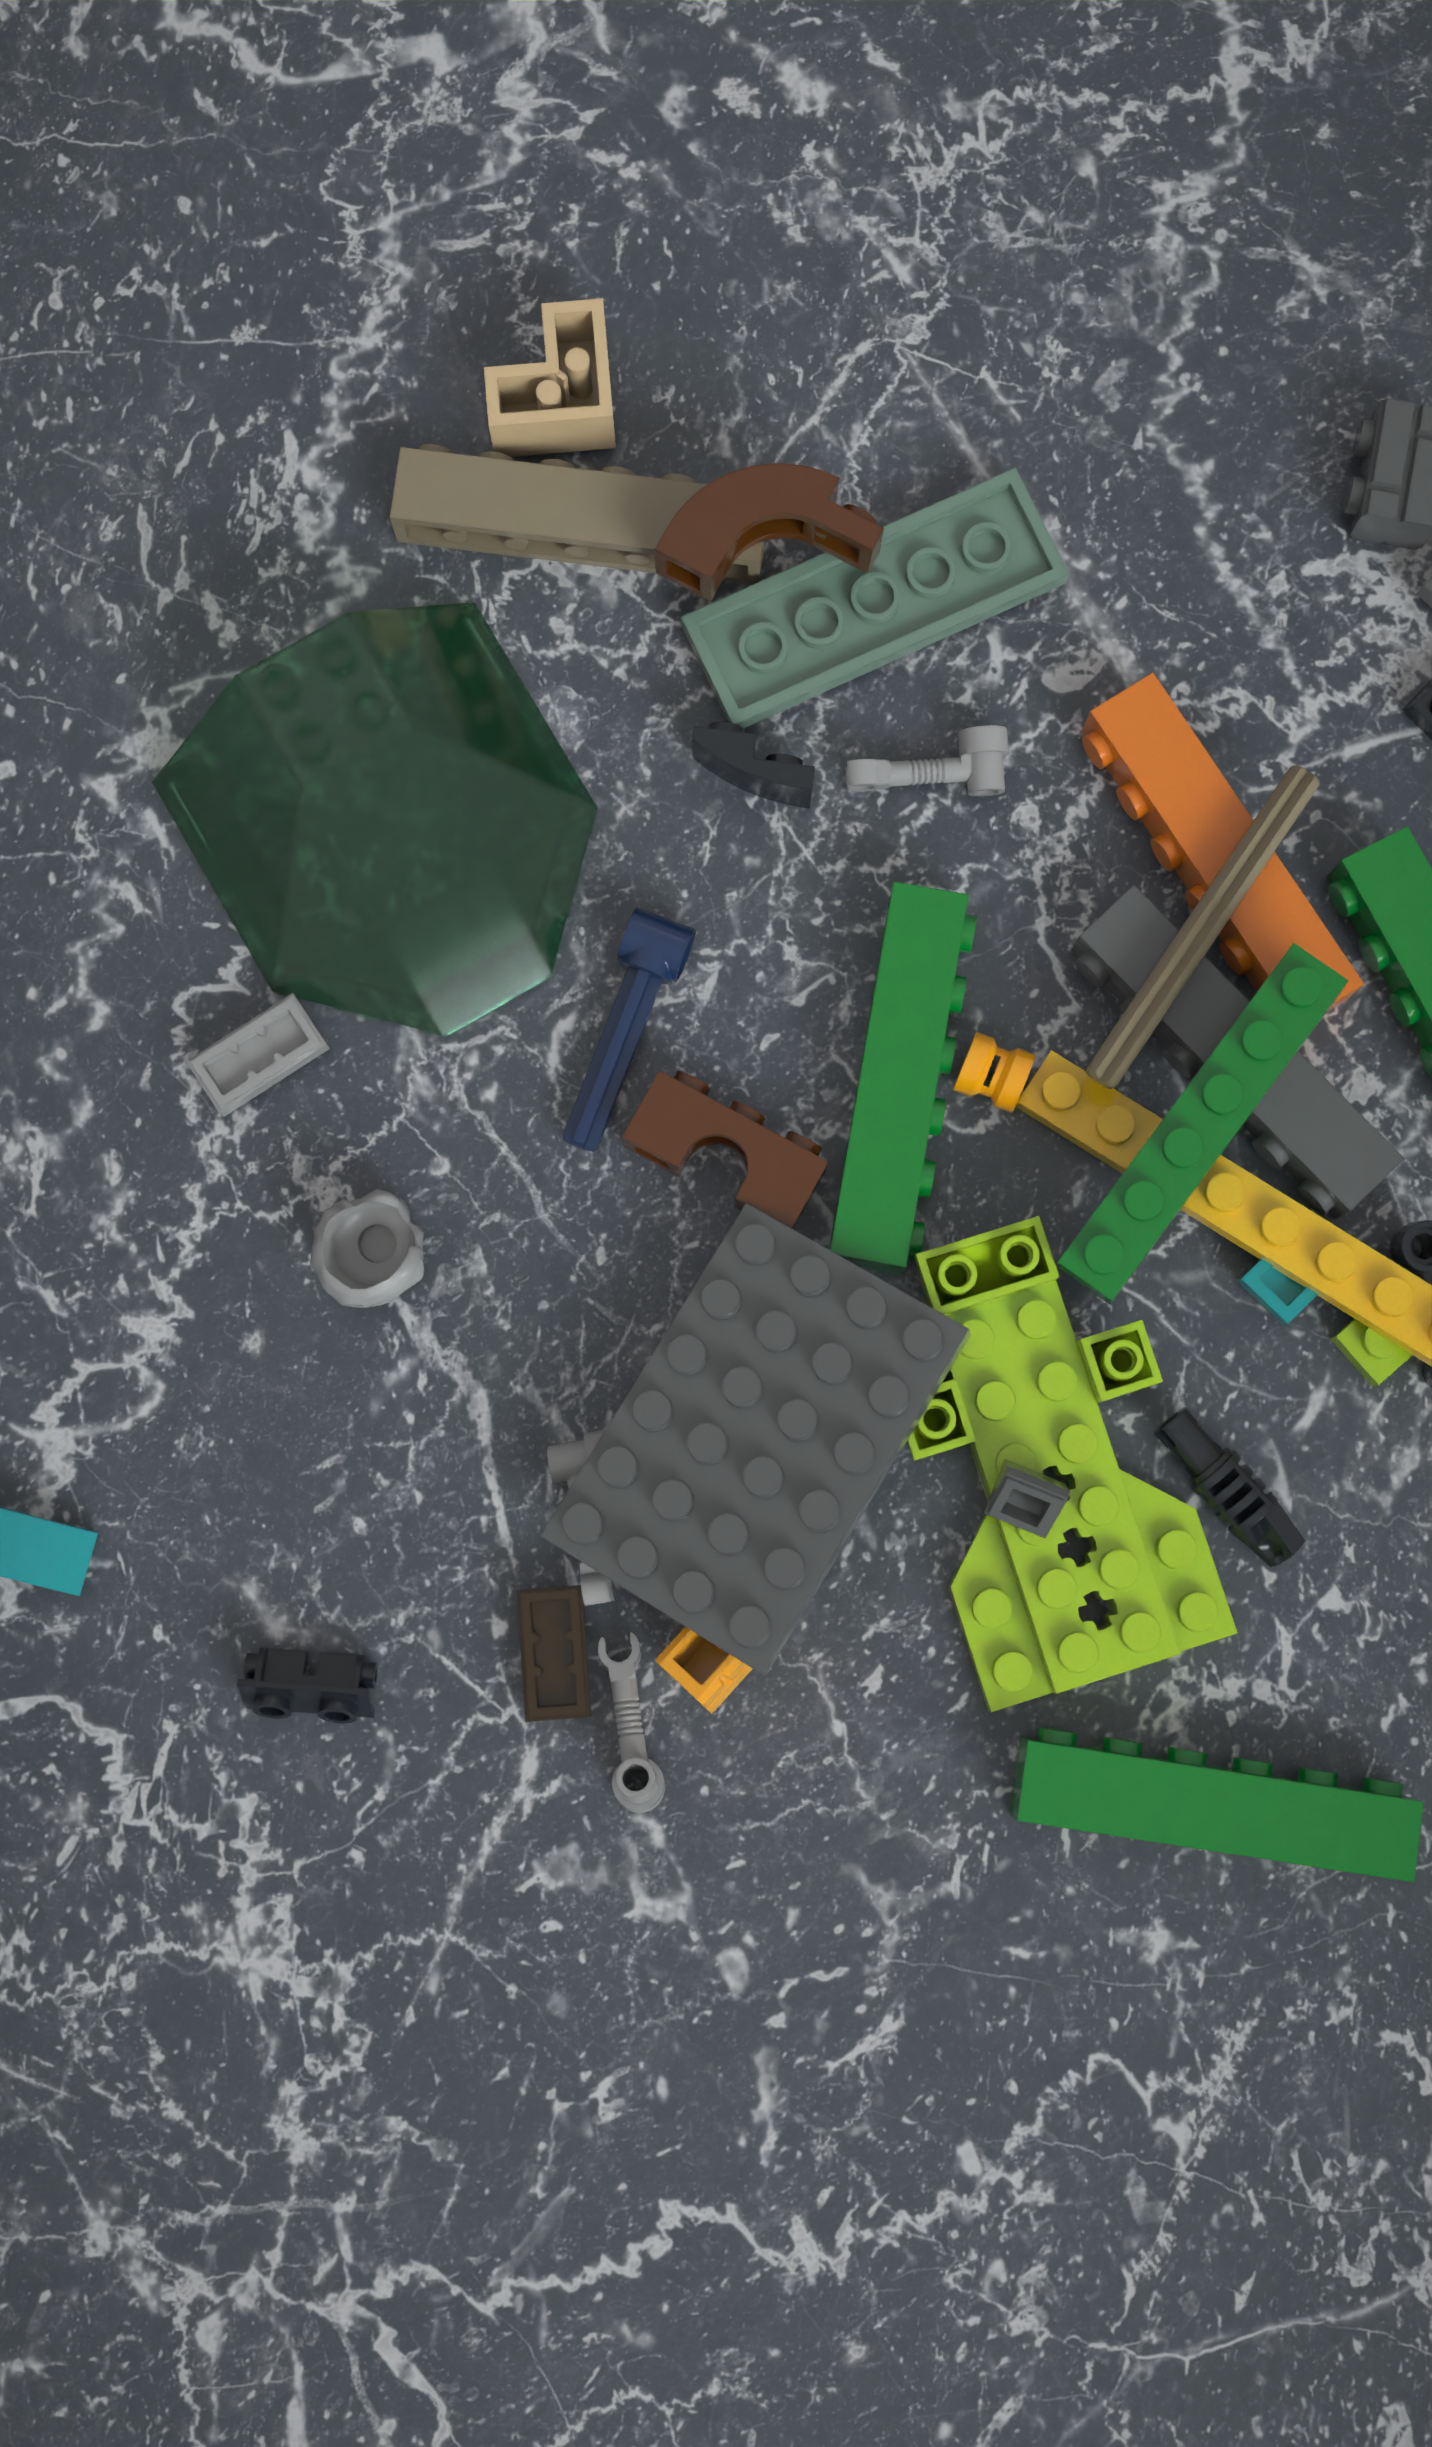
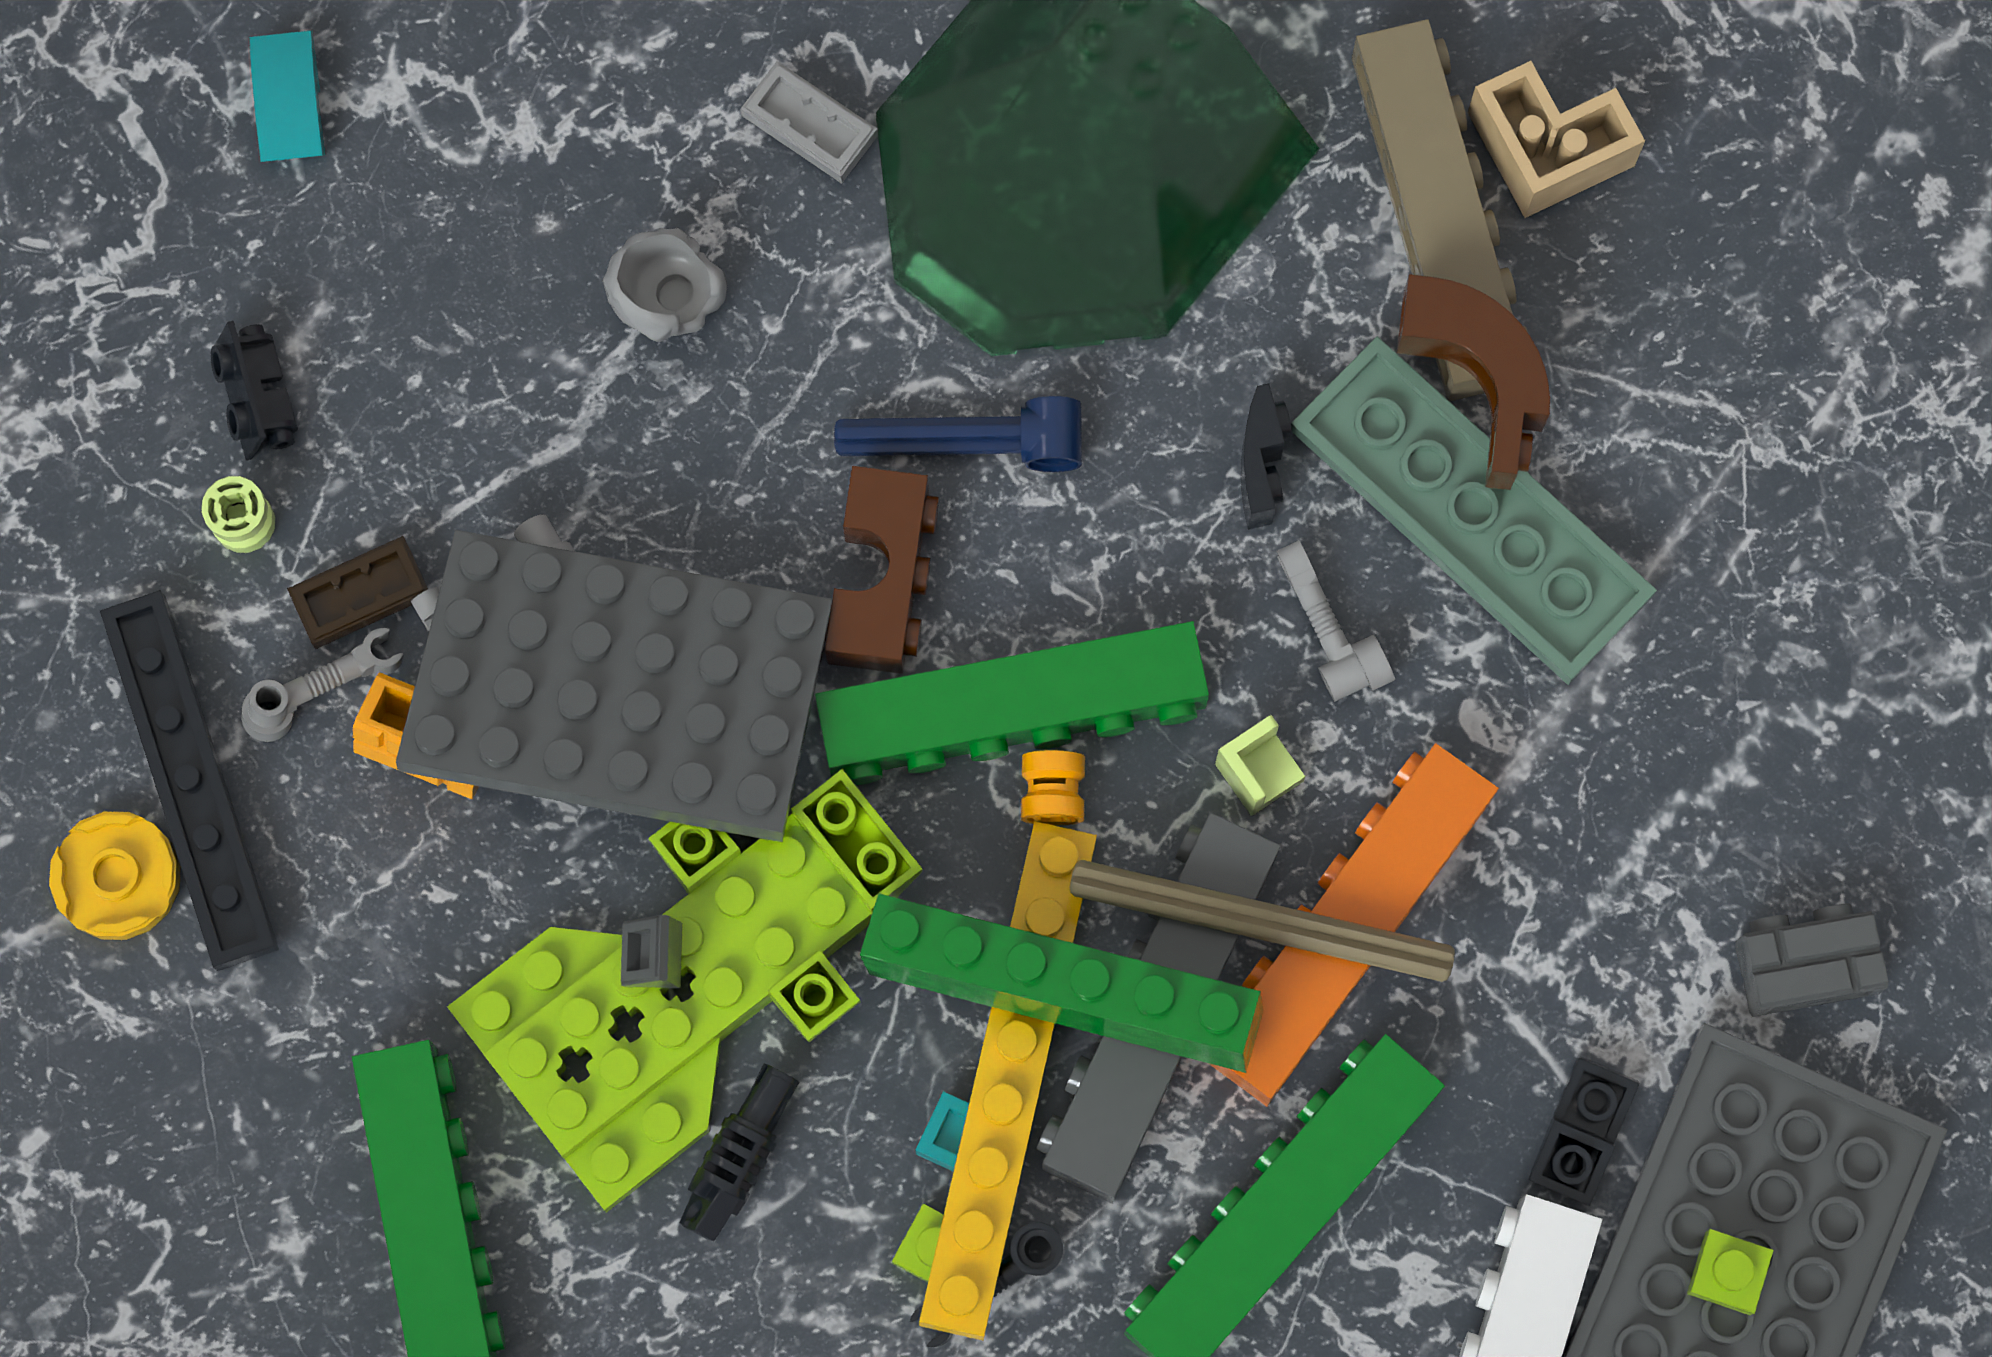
camera: 70 degrees right, 5 degrees down
none -> yellow tile [49,811,181,940]
none -> black plate [100,590,279,971]
none -> yellowish green wheel [202,476,275,553]
none -> yellowish green panel [1215,715,1306,816]

